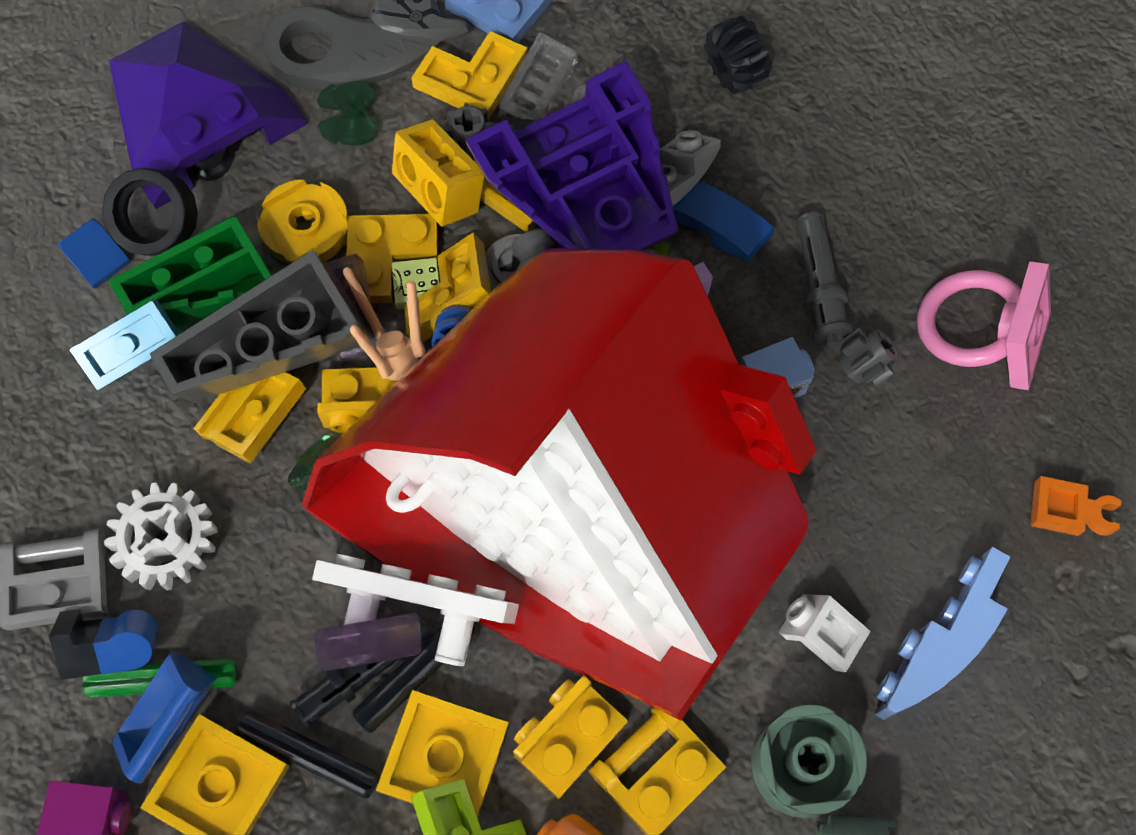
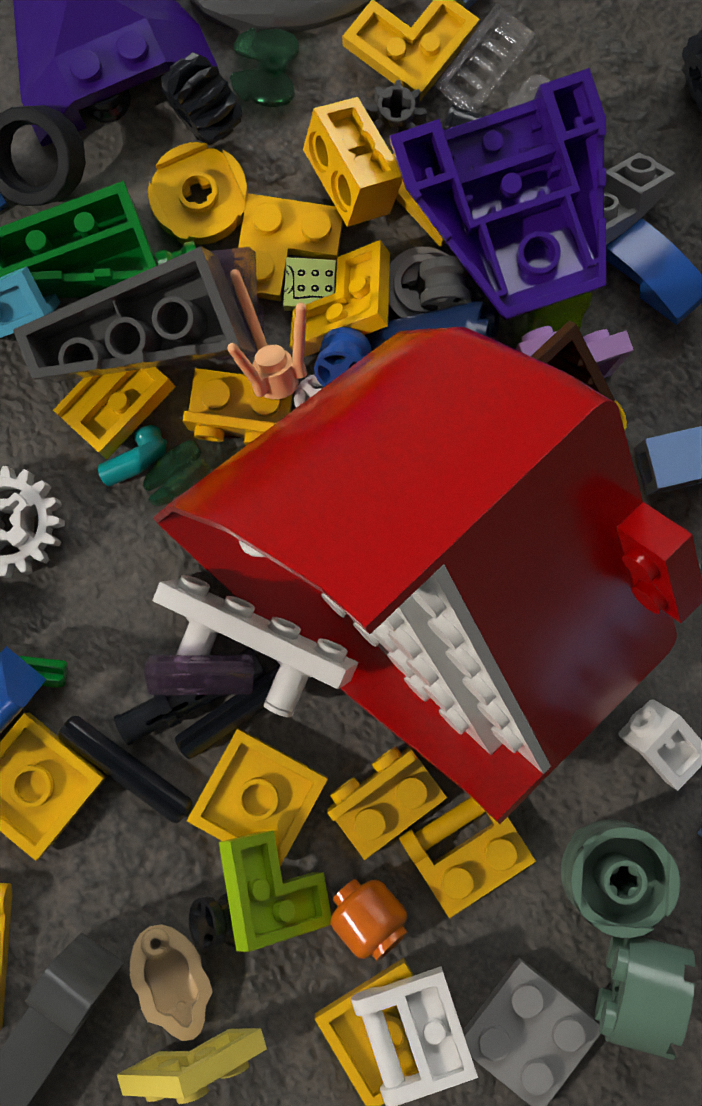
camera: 15 degrees right, 15 degrees up
none -> teal arm [98,425,167,487]
none -> black gear [161,52,242,146]

